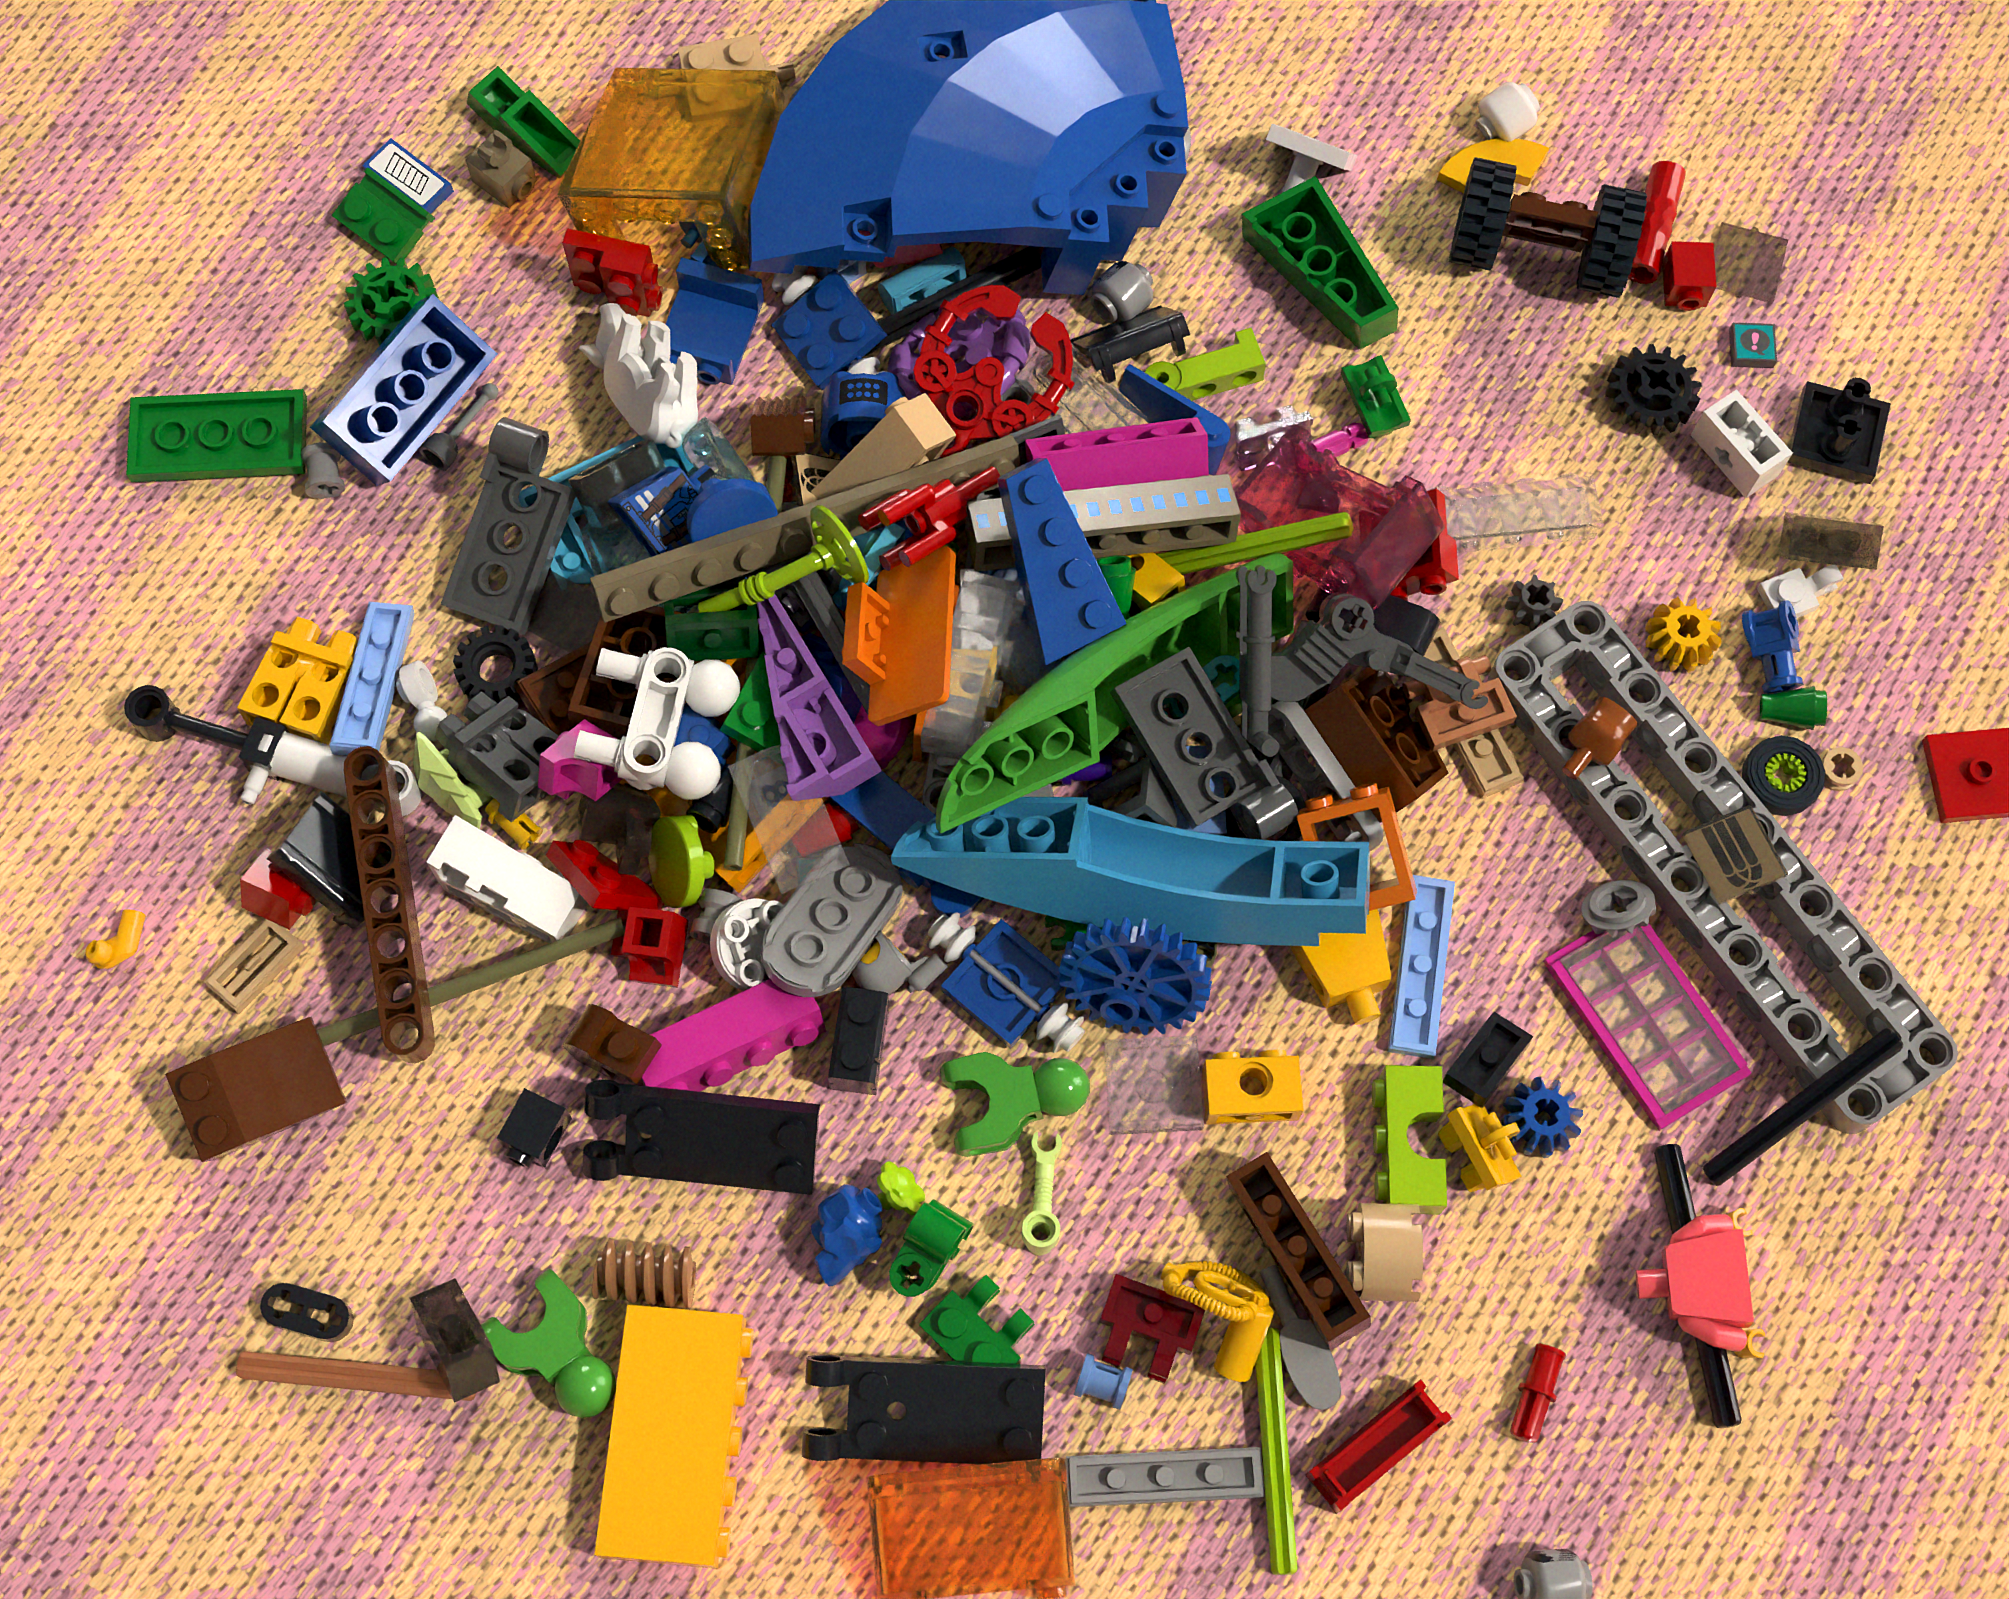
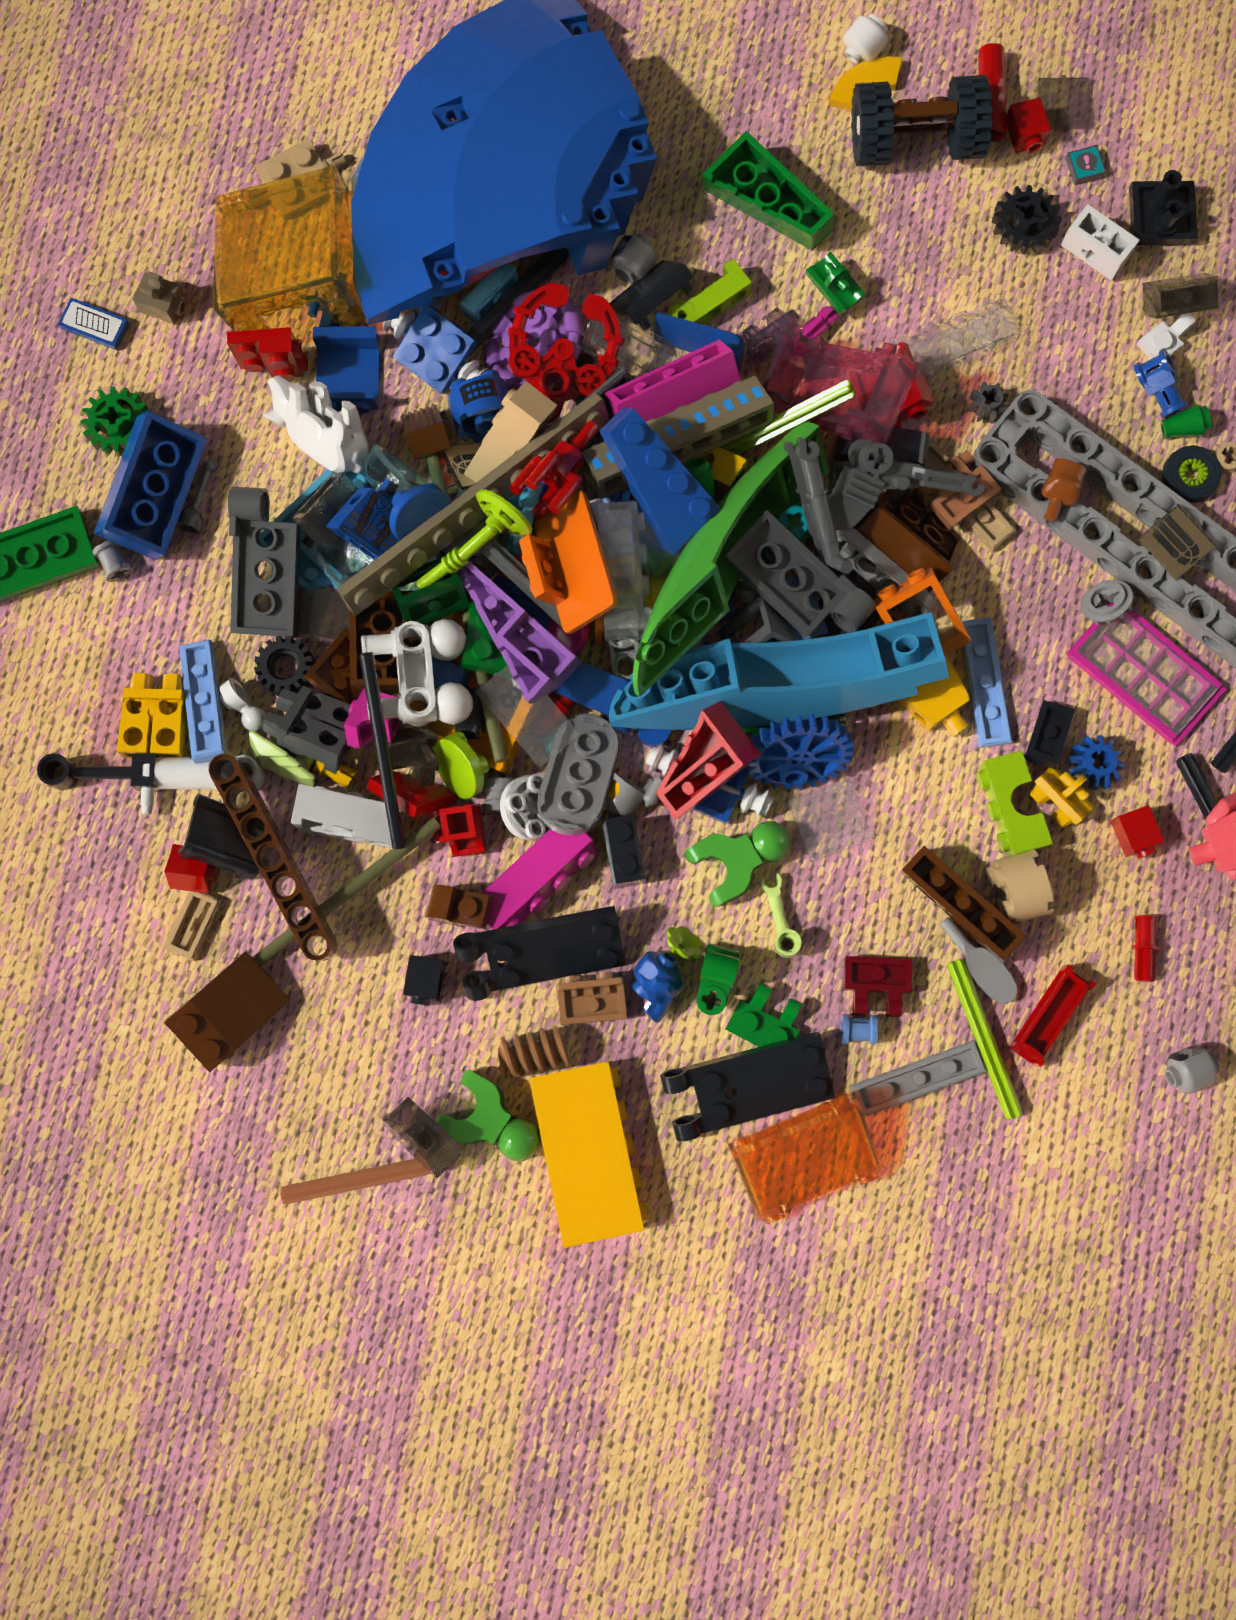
camera: 10 degrees left, 10 degrees up
yellow arm [85,909,146,969] -> none
black beam [260,1283,354,1342] -> none
green plate [331,167,435,264] -> none
green slope [467,66,589,179] -> none
yellow piece [1161,1261,1274,1382] -> none
yellow brick [1202,1050,1304,1125] -> none
white tile [1266,124,1358,192] -> none
yellow gear [1645,596,1722,673] -> none
none -> black piece [359,652,405,850]
none -> medium nougat bracket [556,972,627,1026]
none -> red wedge [656,701,761,820]
none -> red brick [1110,805,1164,859]

